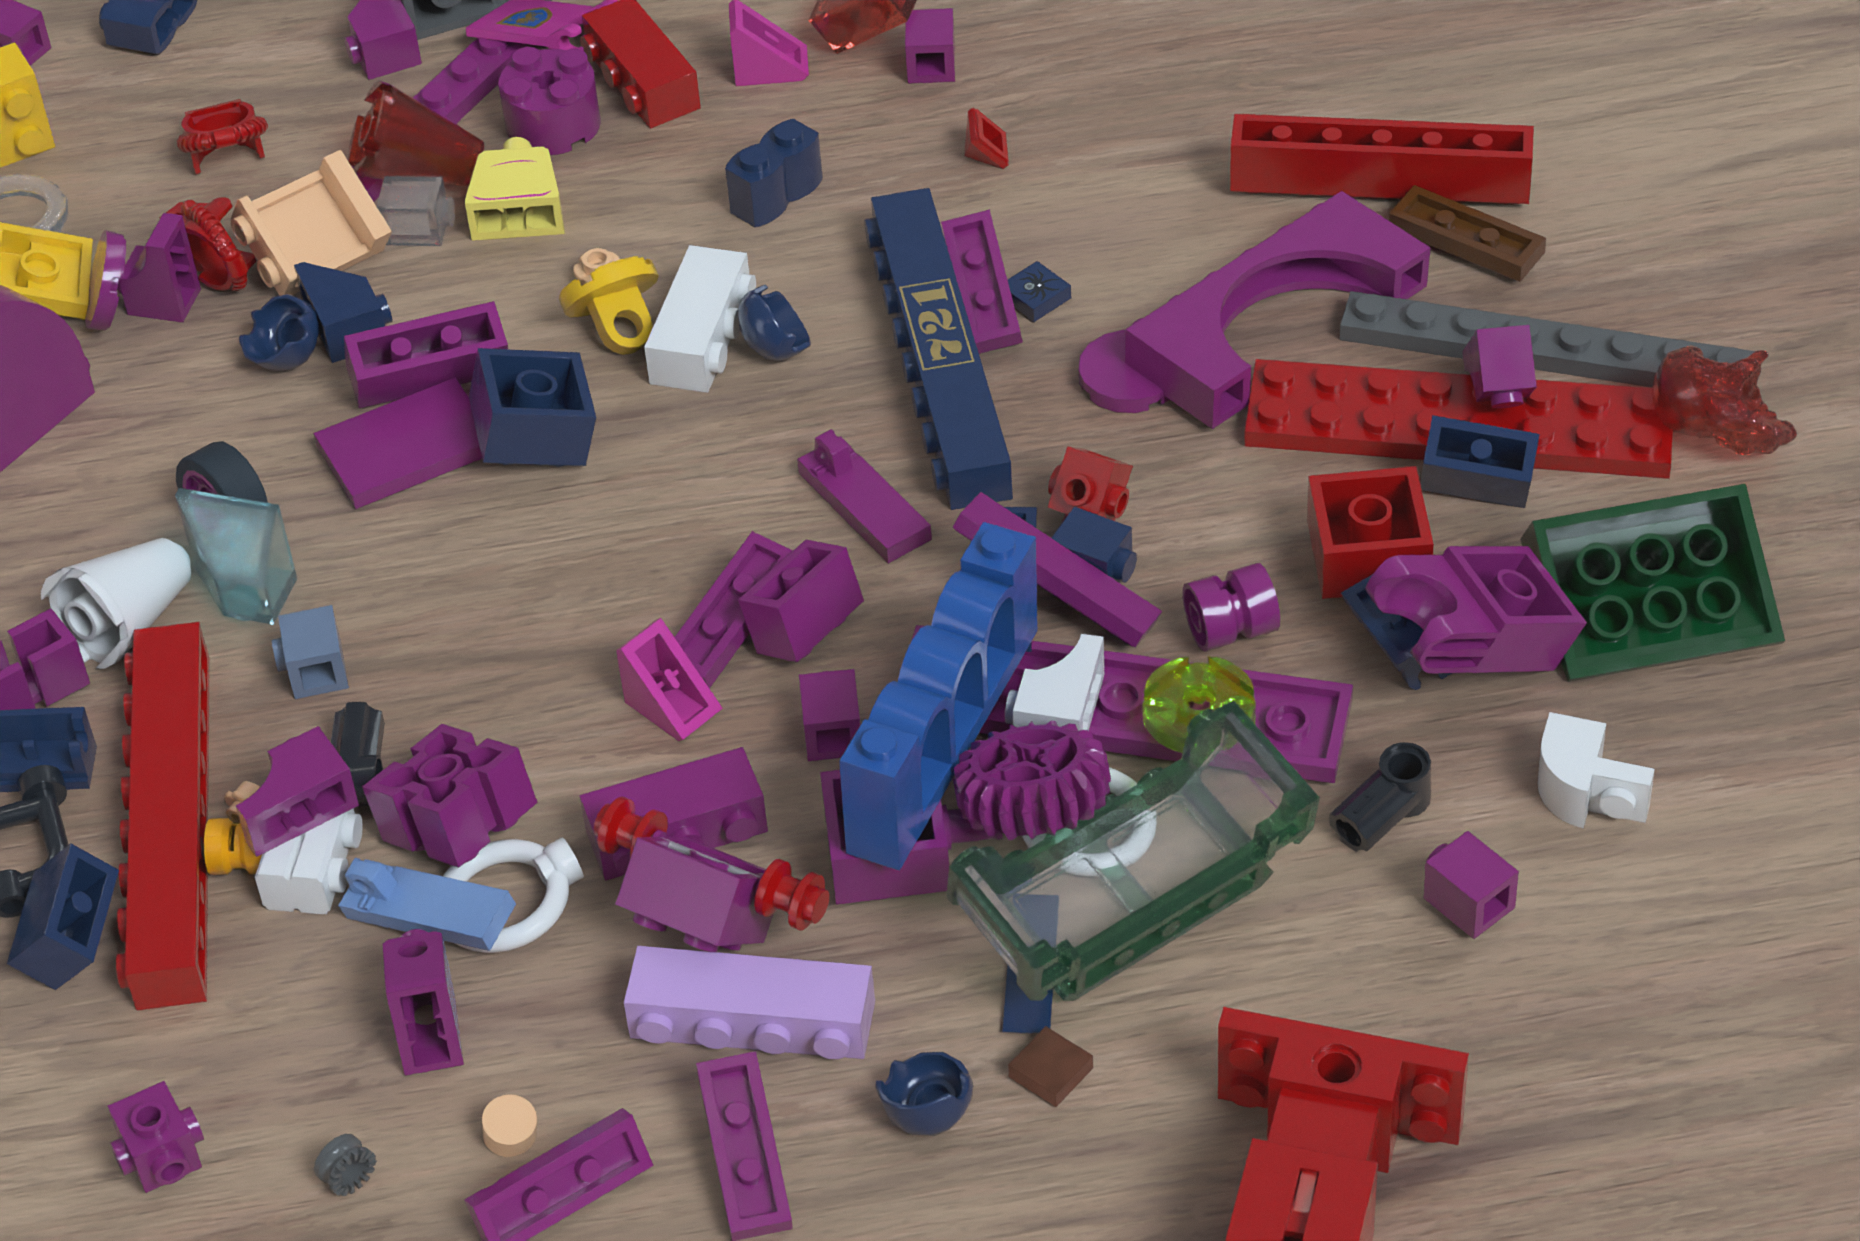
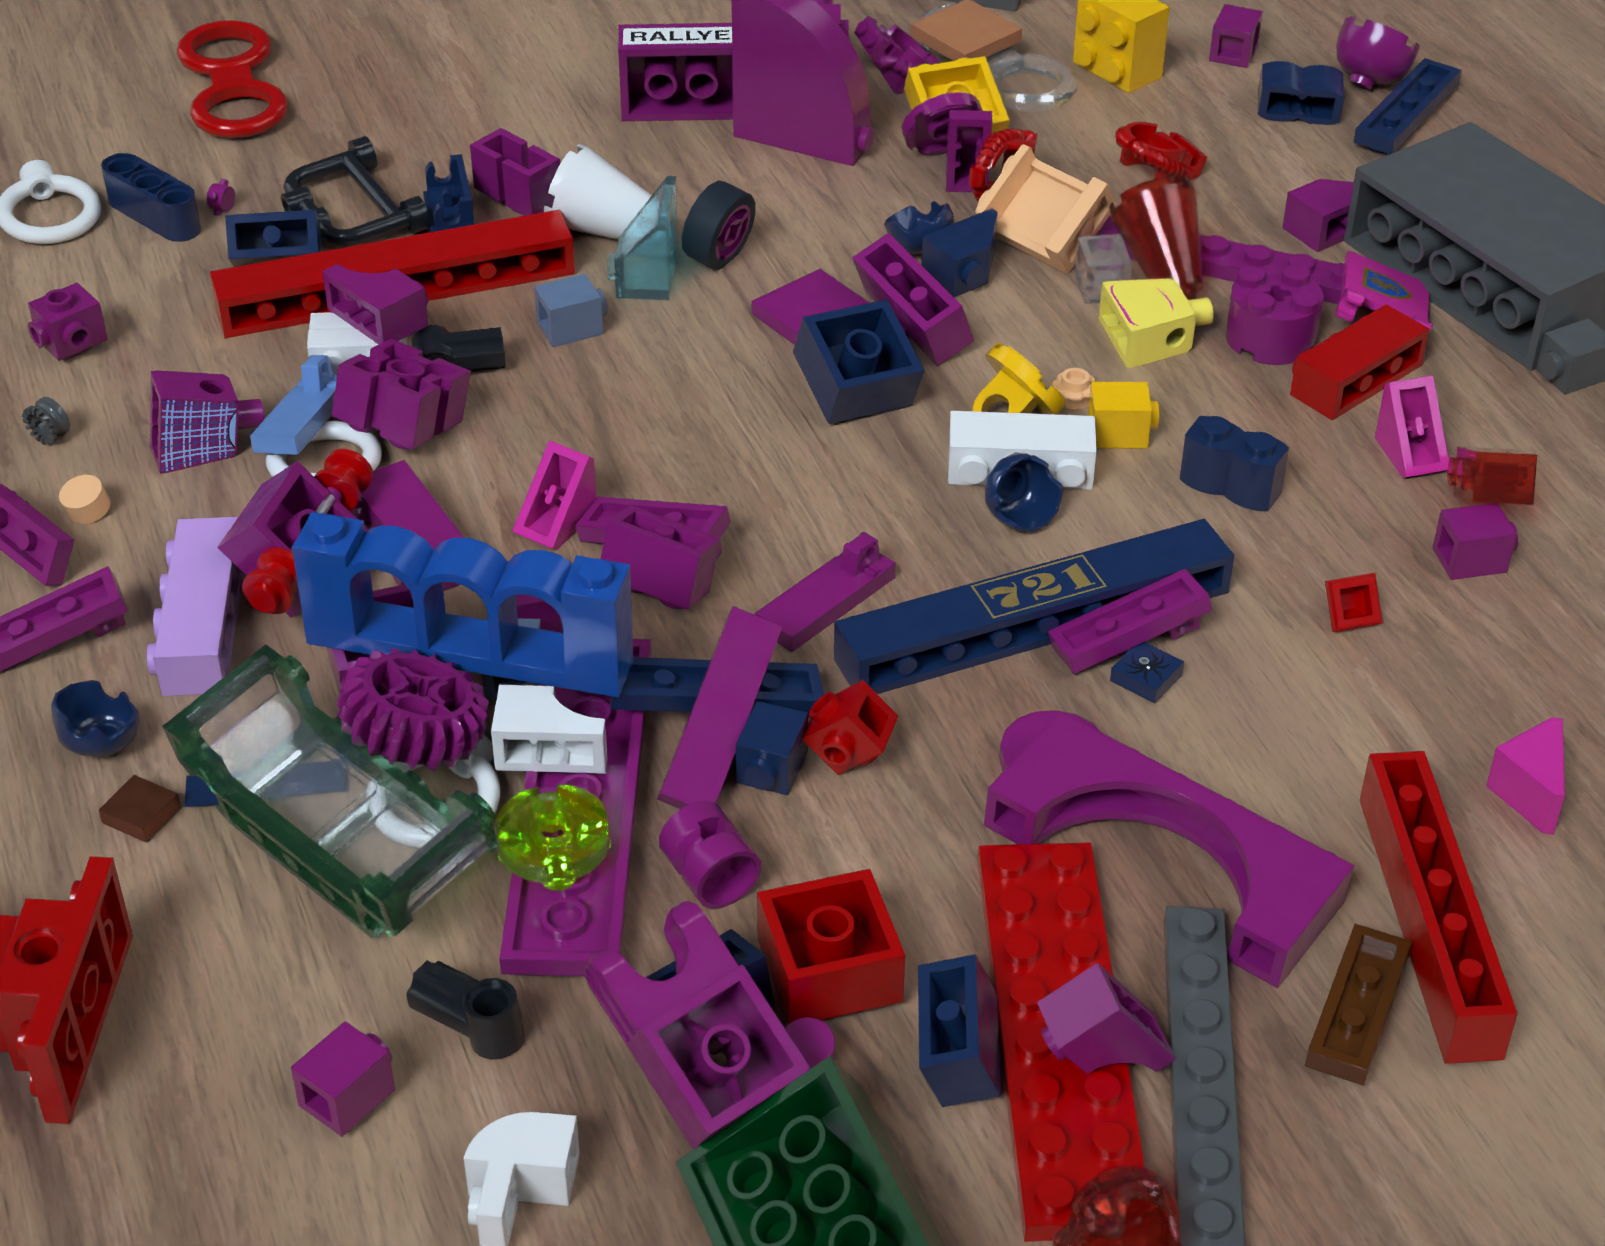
camera: 75 degrees right, 5 degrees down
none -> yellow brick [1088,382,1159,449]
none -> dark pink slope [1486,717,1565,835]

